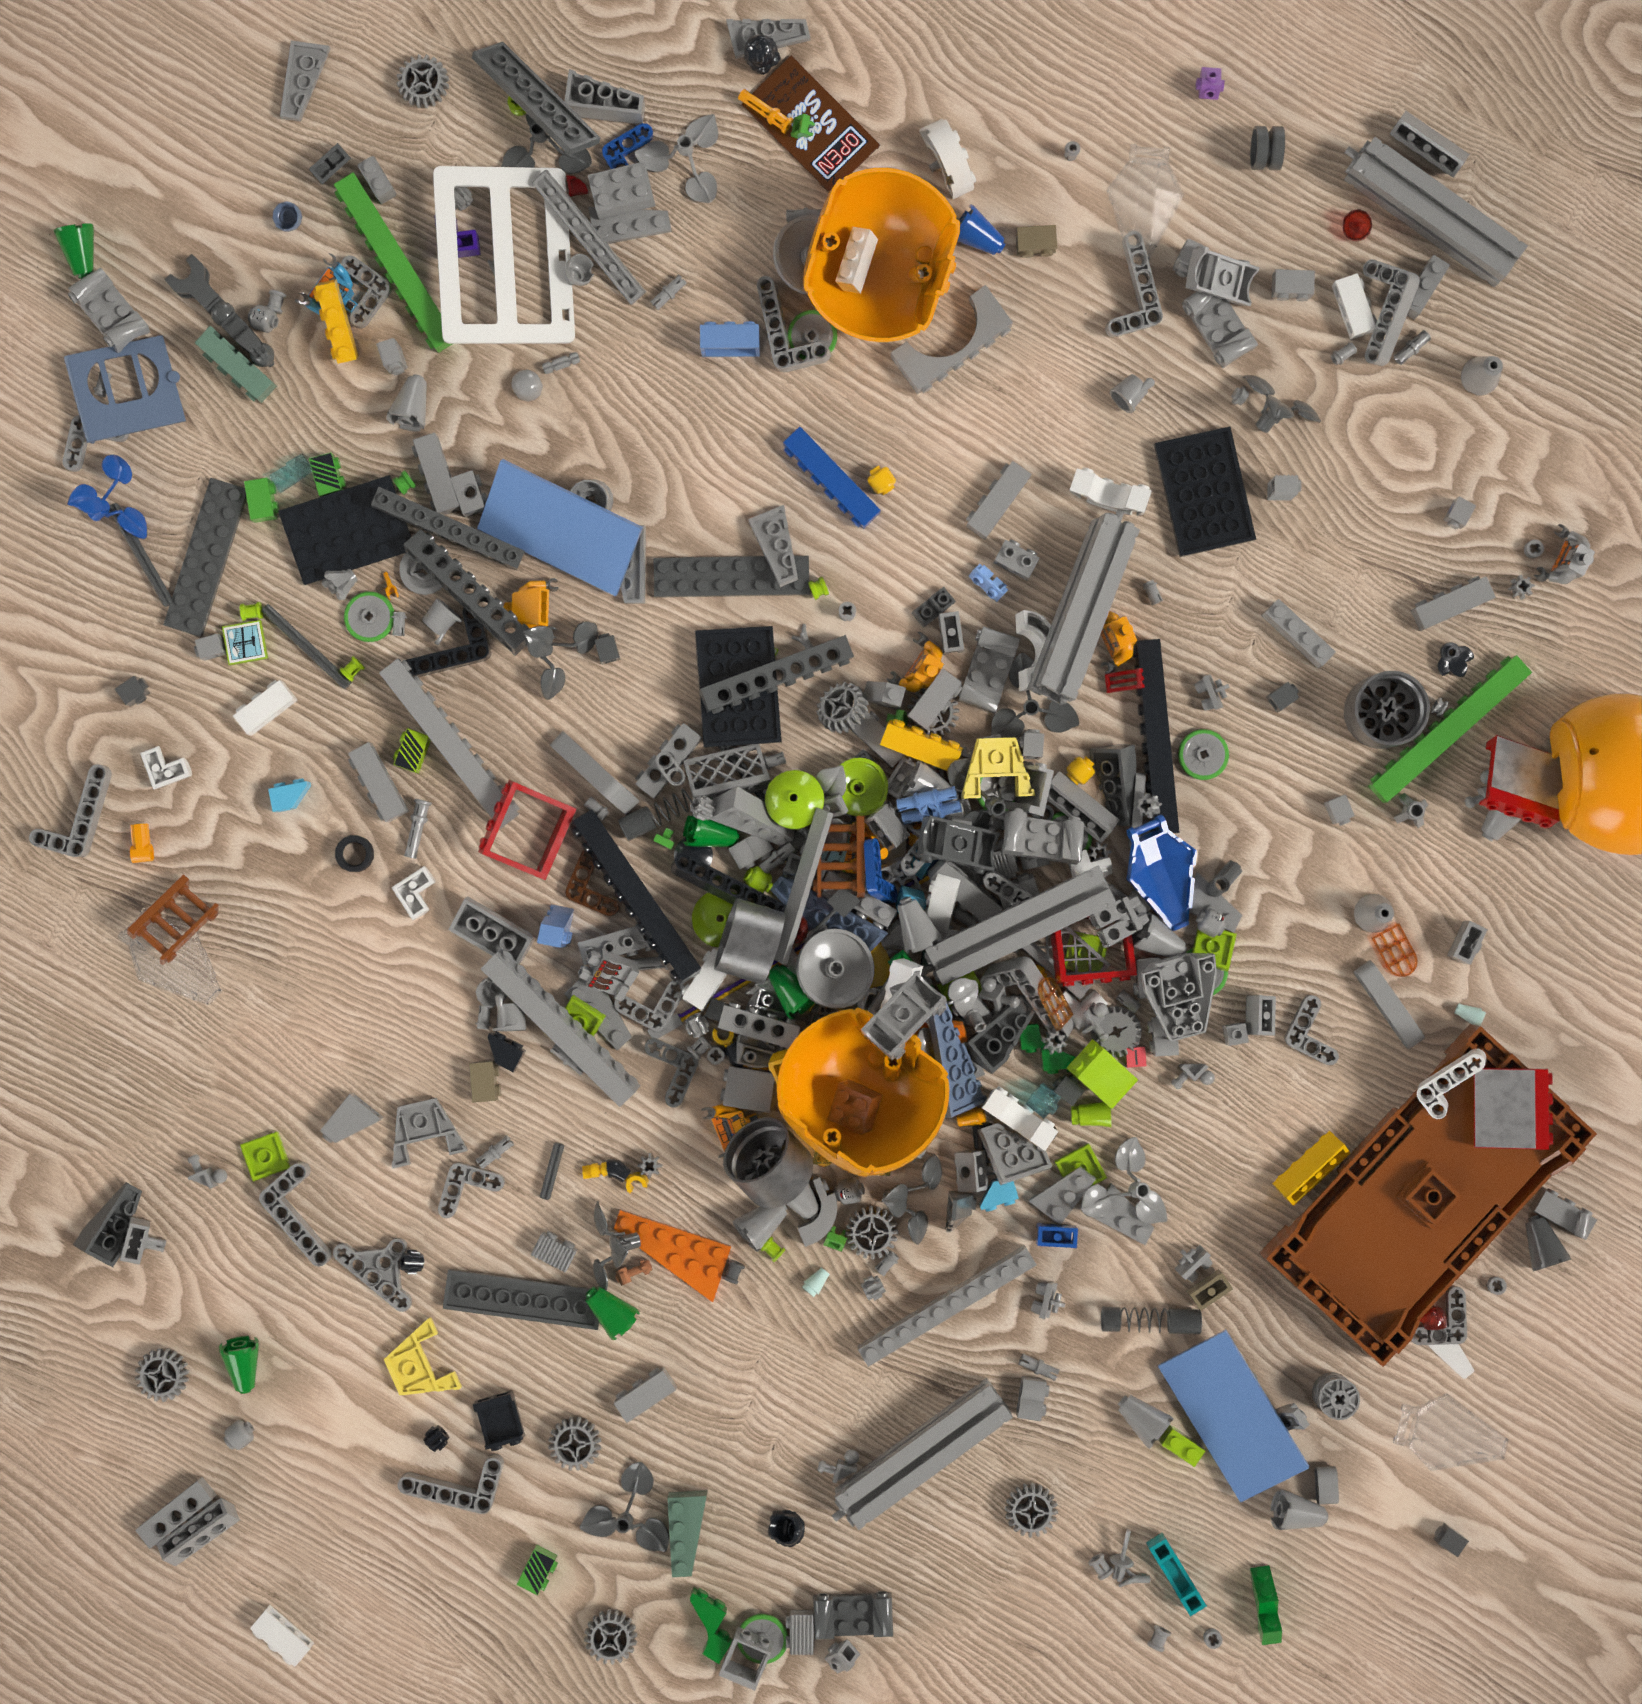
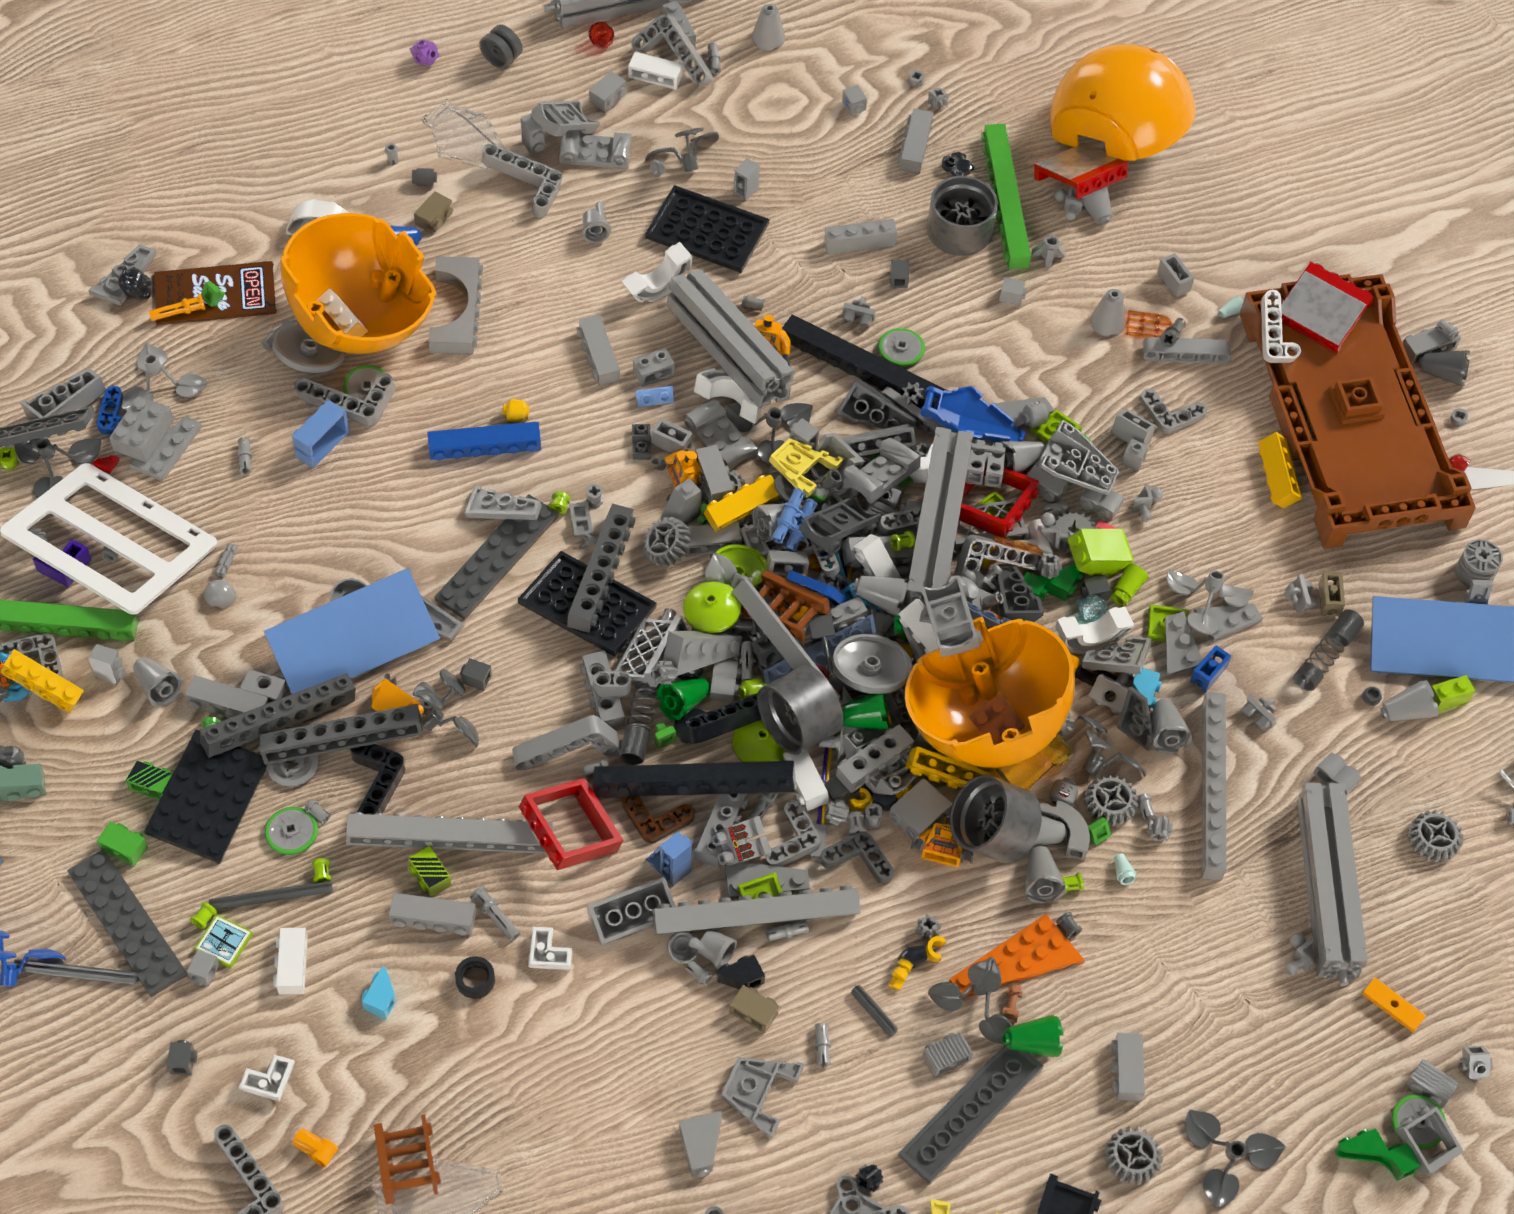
camera: 55 degrees left, 30 degrees down
clear light blue slope [269,454,312,493] -> none
light grey rock [322,569,357,600] -> none
light orange hand [383,572,399,600] -> none
light grey hat [422,598,463,645] -> none
light grey beam [438,1162,505,1218] -> none
light grey tile [532,170,646,305] -> none
light grey hair [565,253,594,286] -> none
sand green wedge [667,1490,708,1578] -> none
black hair [768,1510,805,1547] -> none
dark grey piece [813,1591,893,1639] -> none
light grey pin [1018,1353,1059,1381] -> none
yellow head [1066,756,1095,785] -> none
red tile [1105,668,1145,693] -> none
dark grey piece [1206,860,1243,897] -> none
light grey pin [1331,343,1357,365] -> none
light grey beam [1411,1286,1467,1345] -> none
light grey torso [1534,524,1595,584] -> none
none -> dark grey brick [412,168,437,186]
none -> light grey slope [569,502,593,537]
none -> lime bush [890,531,915,551]
none -> light grey cone [1152,699,1192,754]
none -> dark grey pin [1160,318,1186,347]
none -> dark grey plate [1362,686,1382,705]
none -> light orange tile [1362,977,1426,1033]

